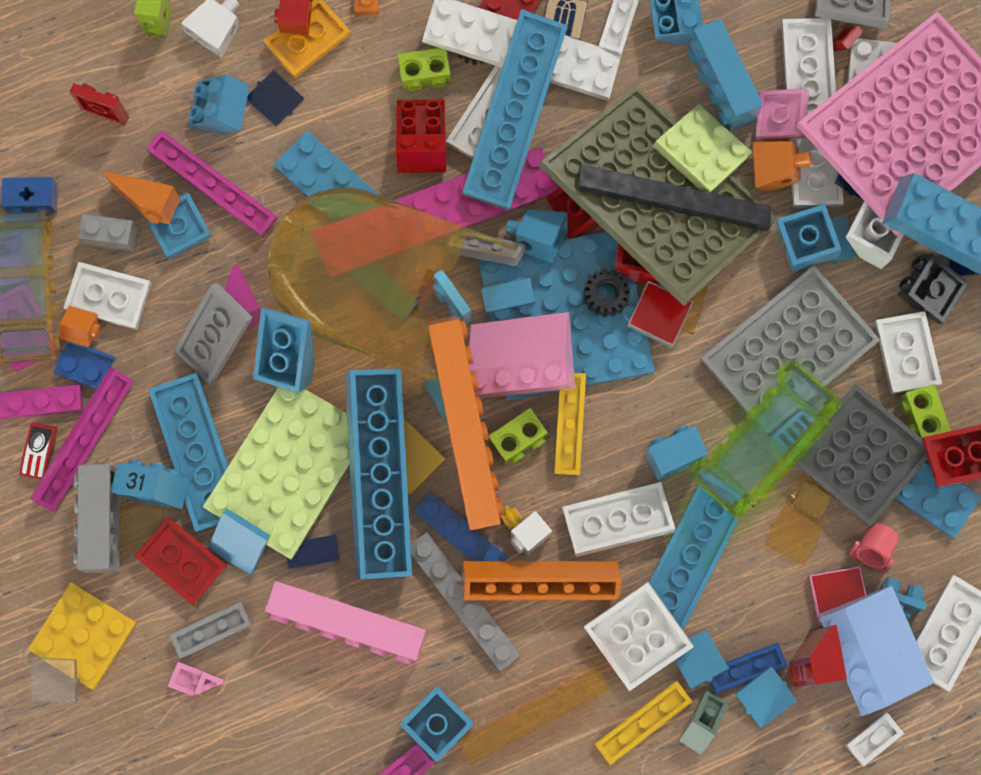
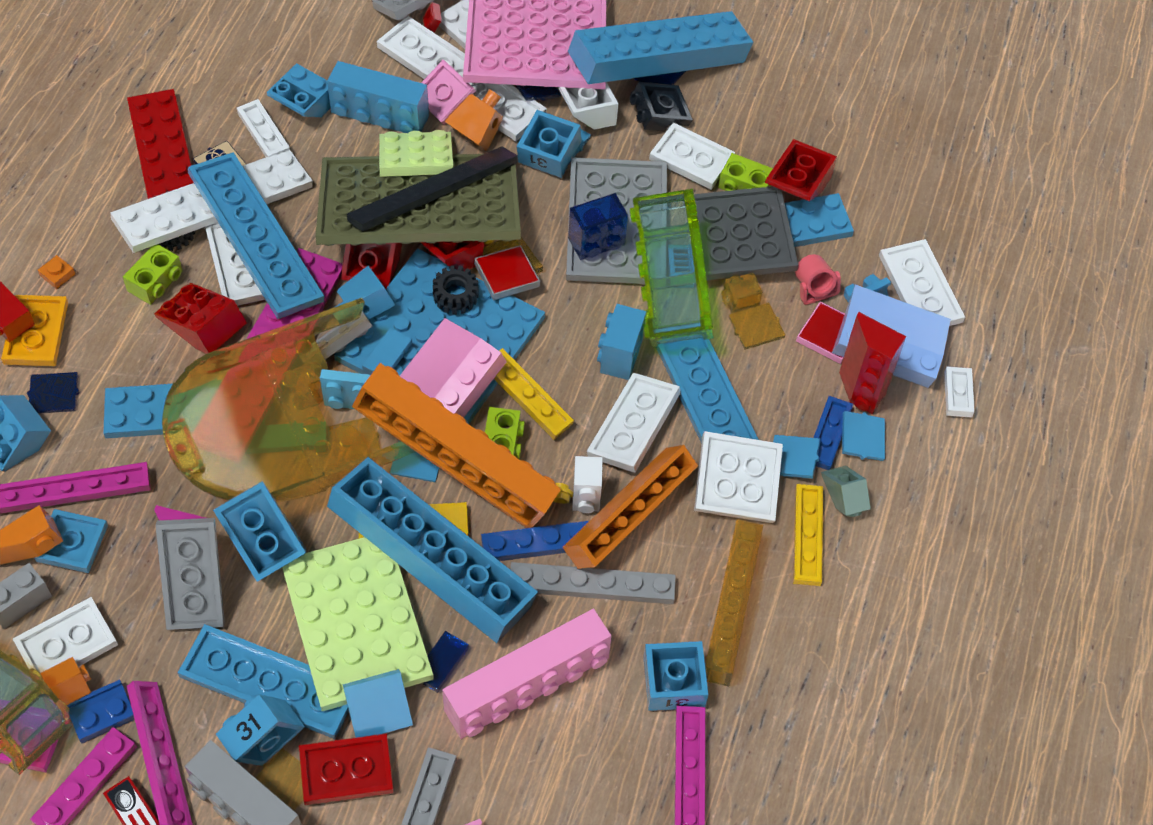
camera: 50 degrees left, 20 degrees down
none -> clear blue brick [568,193,628,260]

